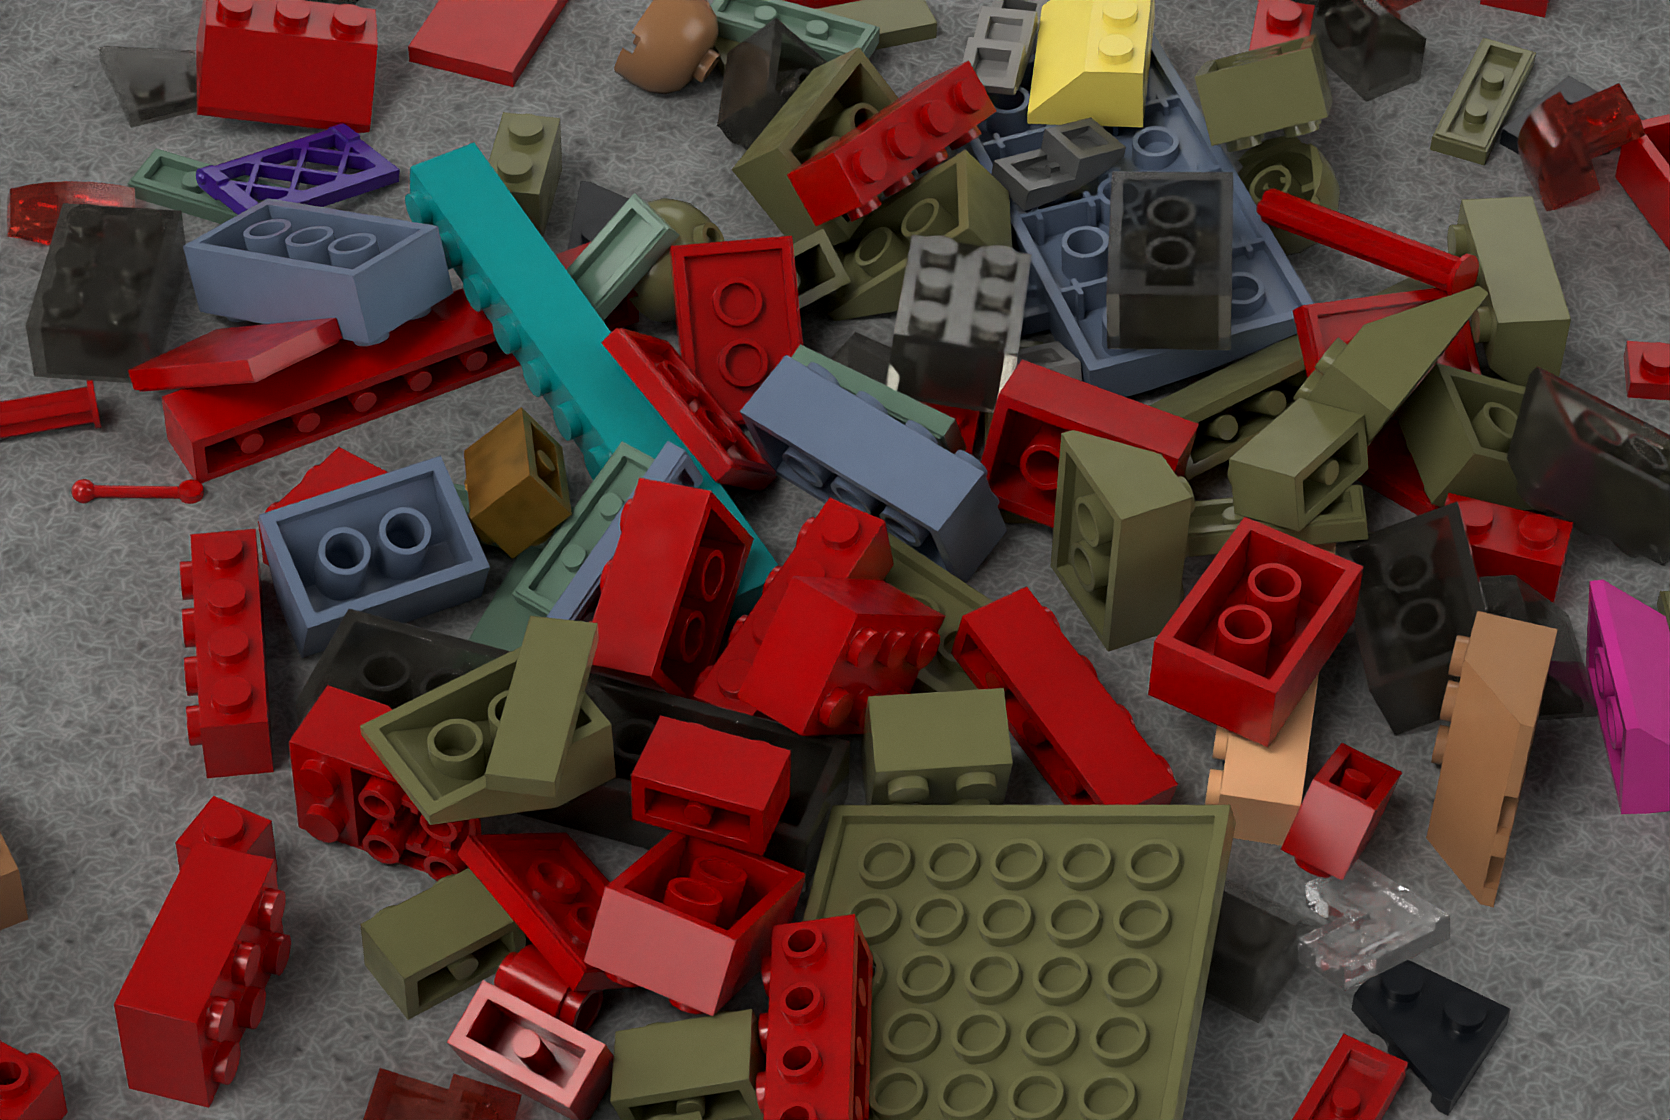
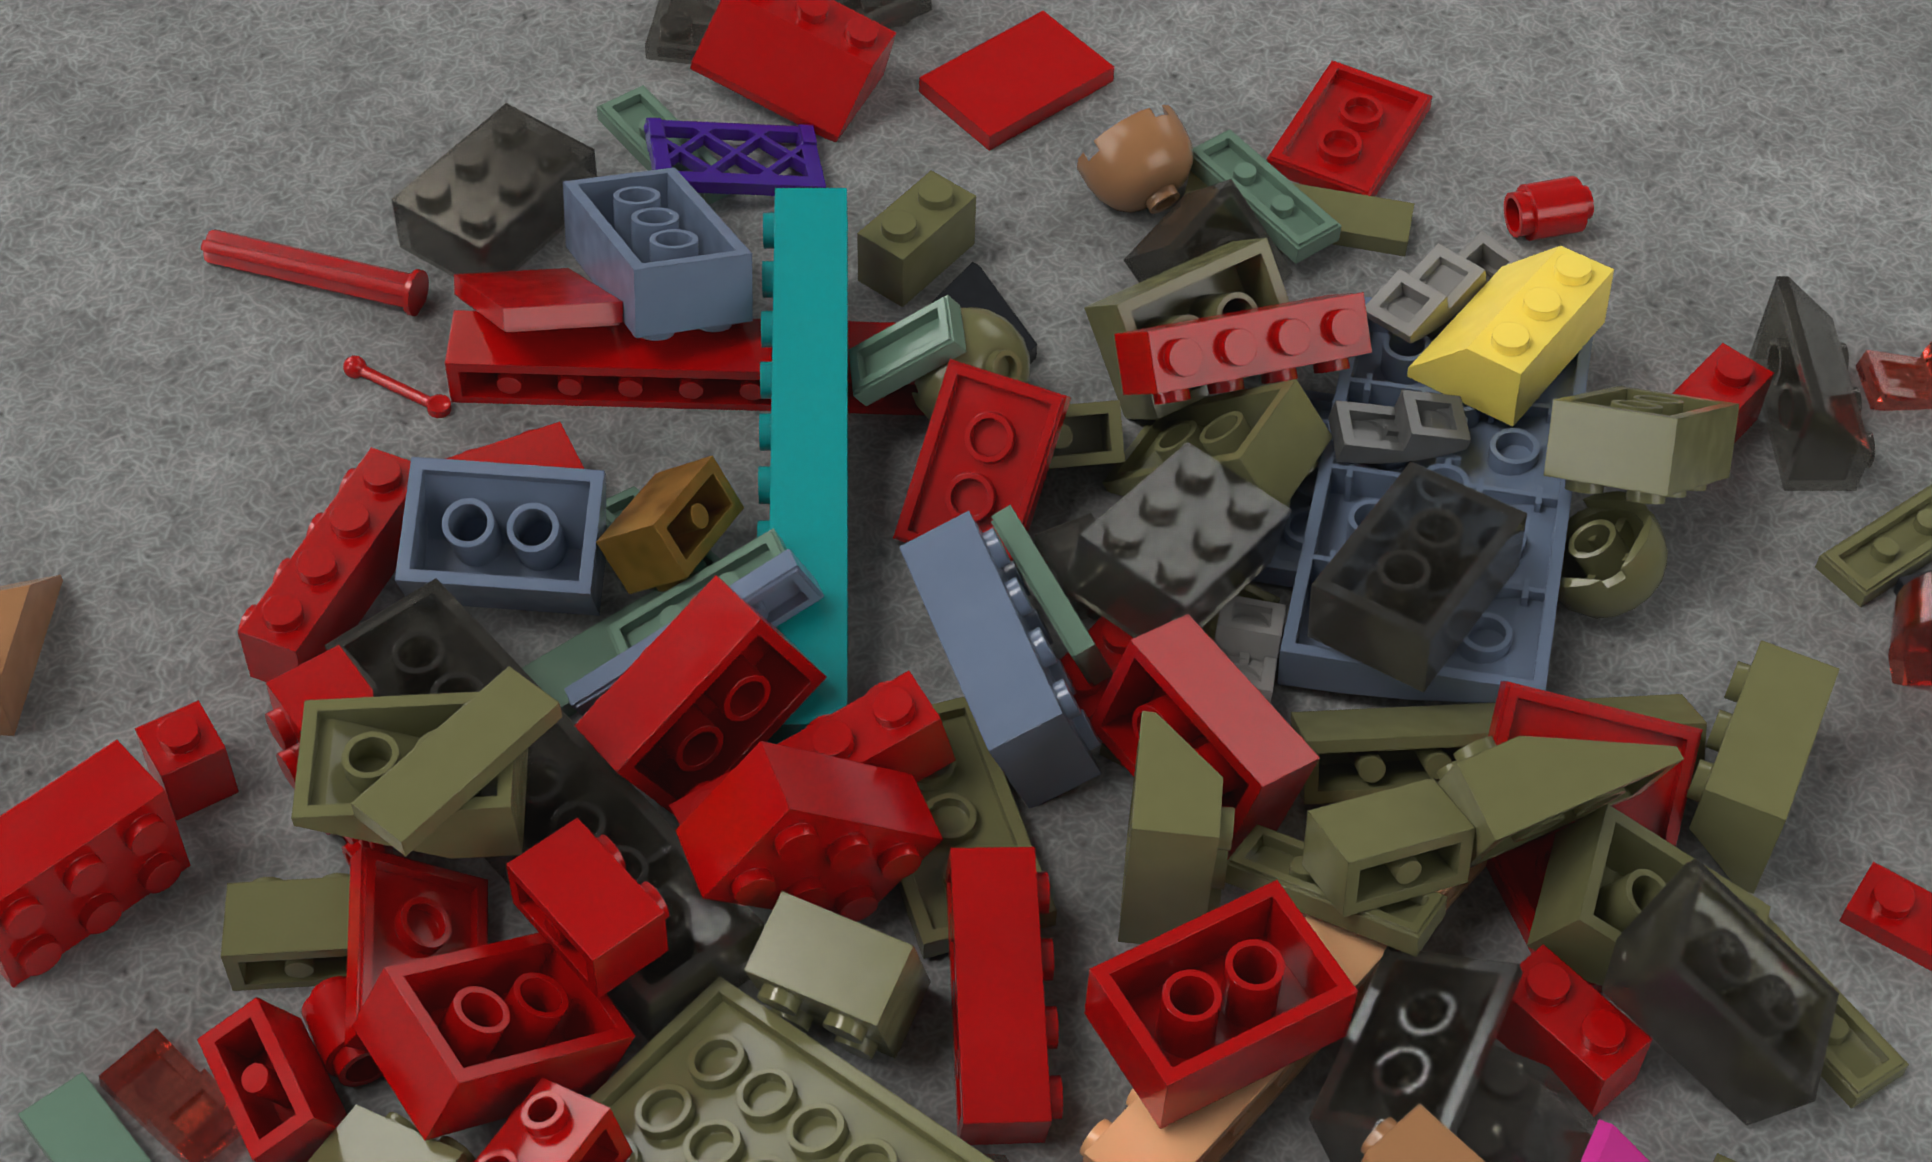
camera: 30 degrees right, 5 degrees up
clear red slope [7,181,136,247] -> none
red tile [601,328,777,491] -> none
red axle [1256,188,1479,296] -> none

